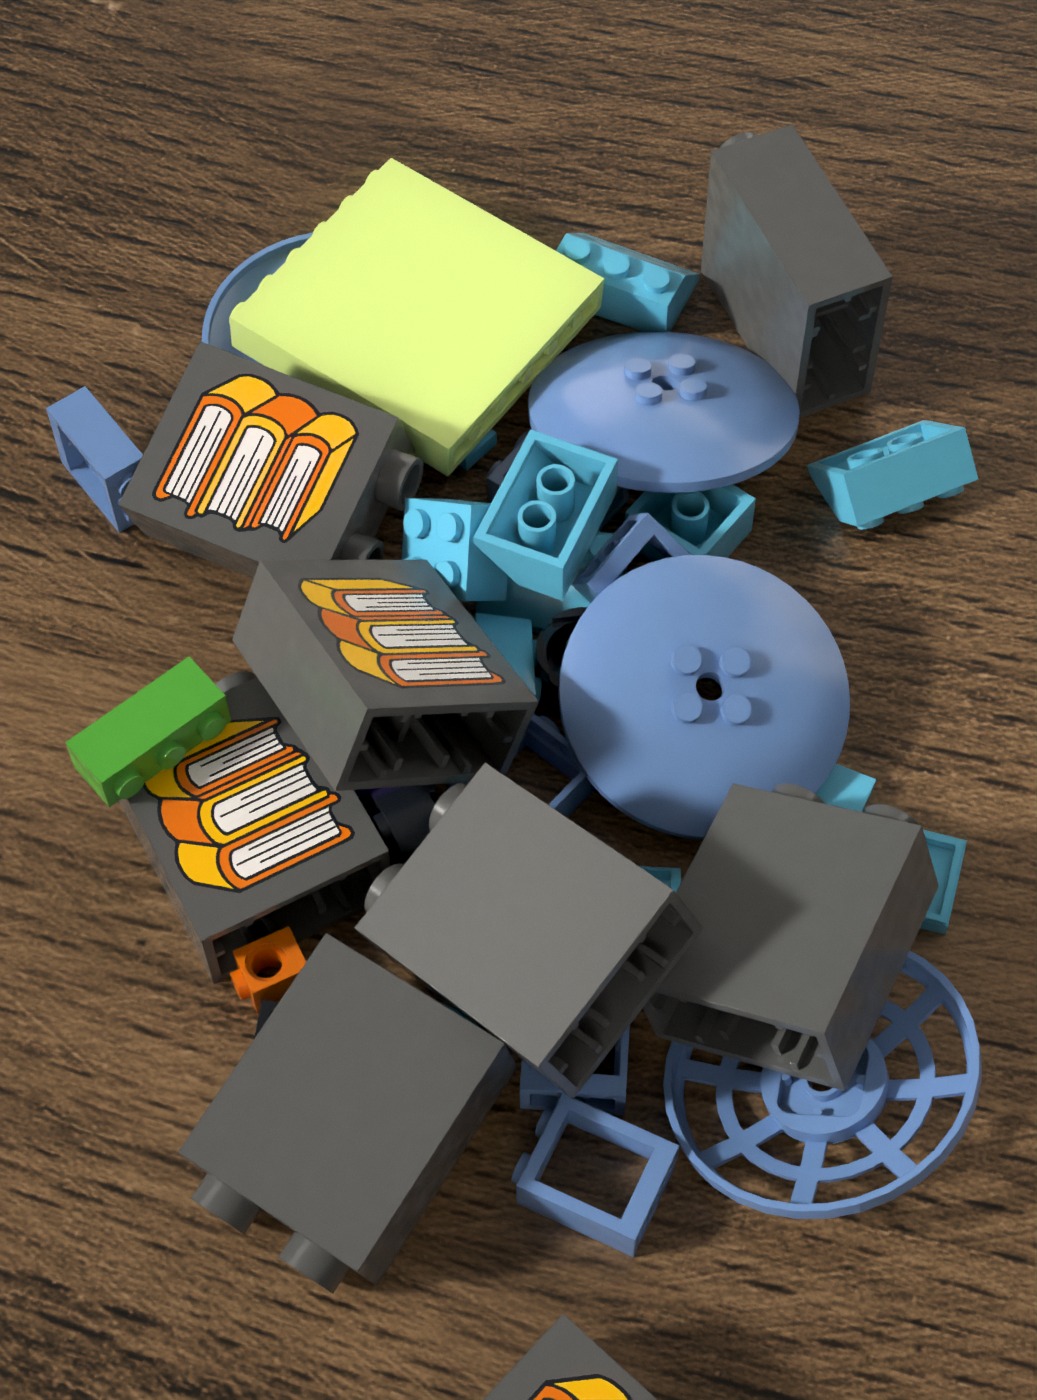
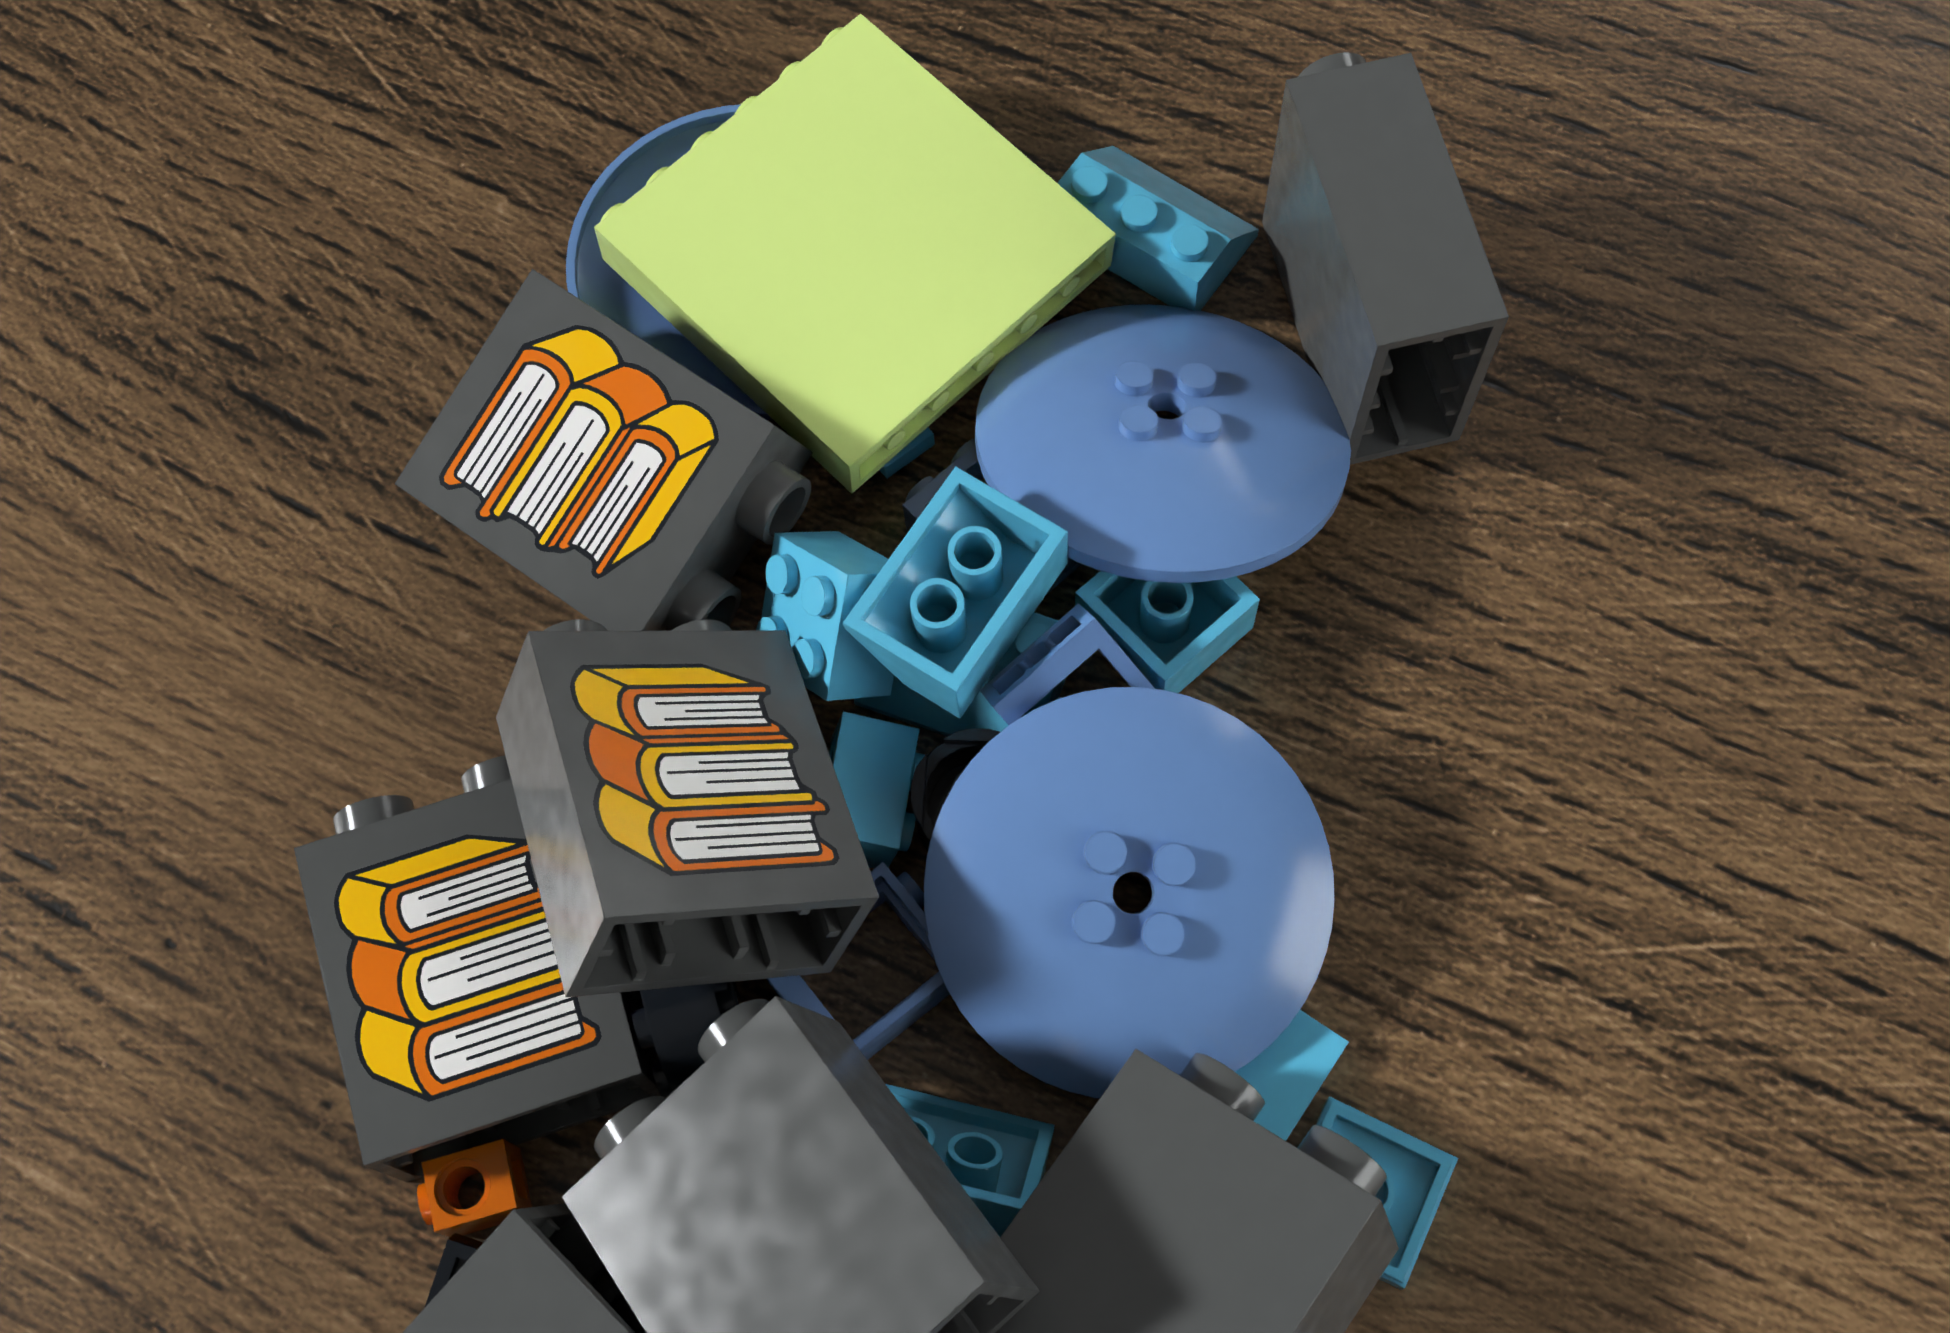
camera: 15 degrees right, 10 degrees up
medium blue window [46,386,143,533] -> none
bright green brick [65,657,231,808] -> none
medium azure slope [806,420,978,530] -> none

